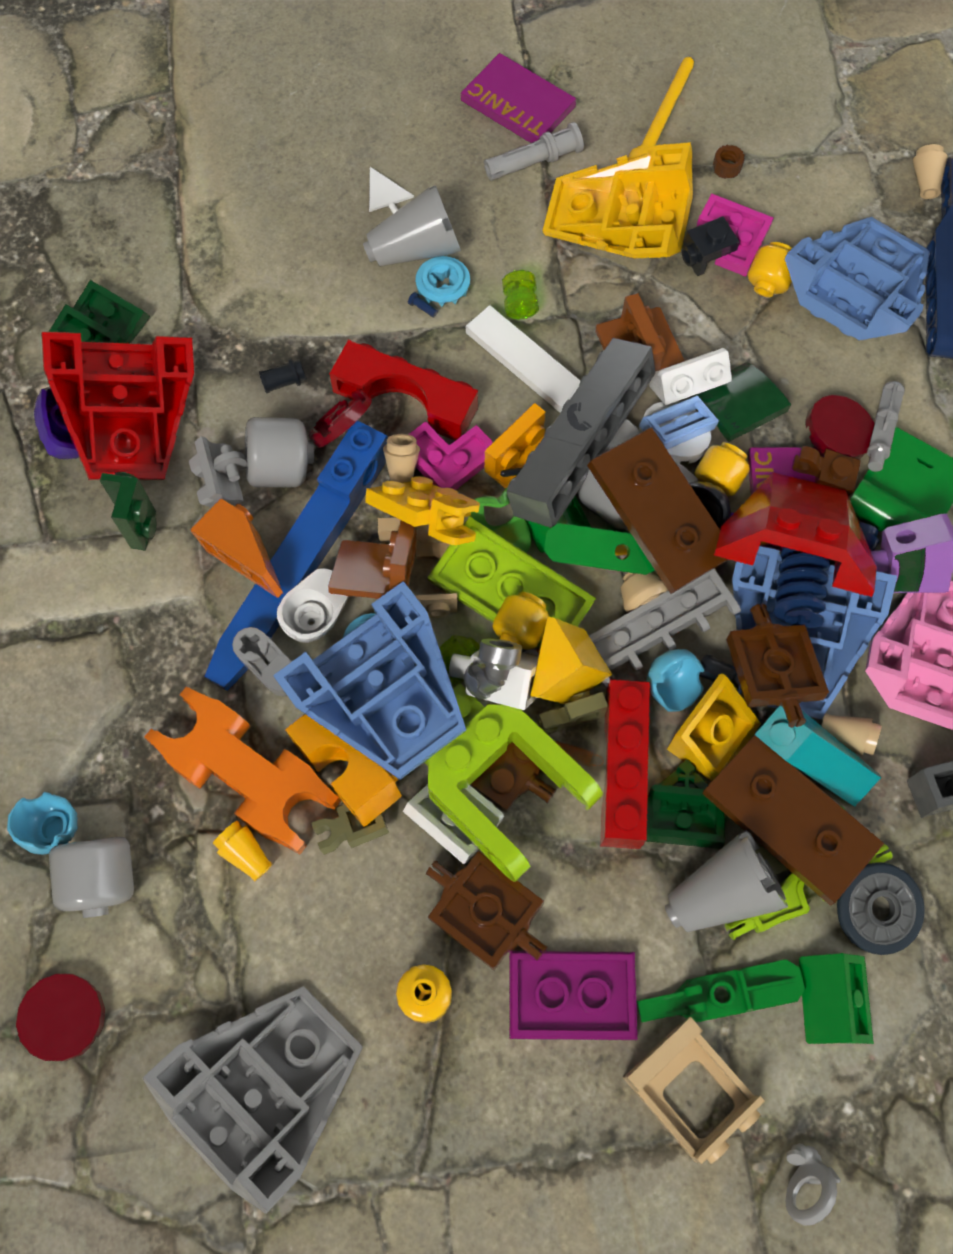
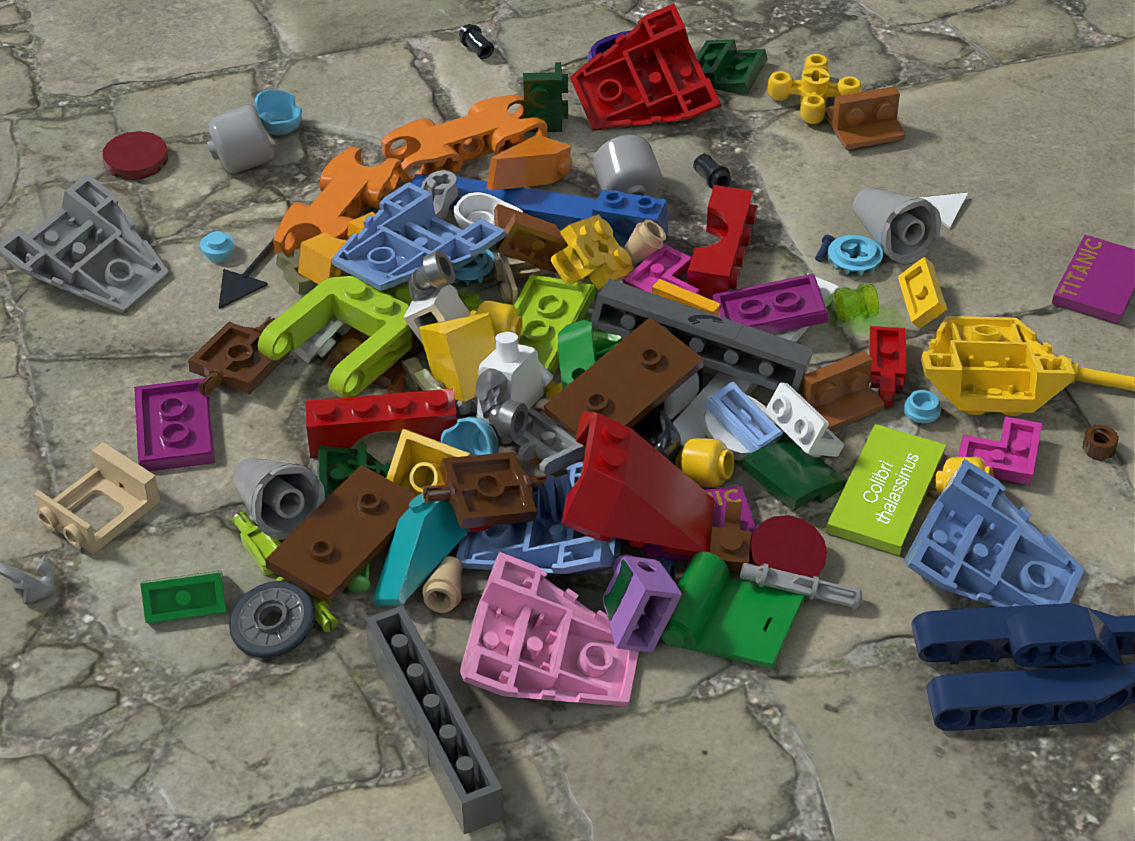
camera: 80 degrees right, 25 degrees down
light grey hips [189,436,247,507] -> none
yellow cone [213,820,273,882] -> none
dark red tile [308,389,372,448] -> none
yellow head [396,964,452,1024] -> none
light grey pin [484,122,584,181] -> none
green piece [636,959,806,1023] -> none
black bracket [681,216,740,276] -> none
none -> medium azure plate [200,231,234,262]
none -> black piece [219,238,274,309]
none -> orange piece [381,94,547,183]
none -> torso [475,332,563,440]
none -> magenta tile [712,274,829,334]
none -> yellow gear [767,54,862,124]
none -> dark orange bracket [825,86,905,150]
none -> lime tile [826,424,946,556]
none -> red hinge [869,326,906,407]
none -> yellow plate [898,257,947,329]
none -> medium azure plate [904,390,941,423]

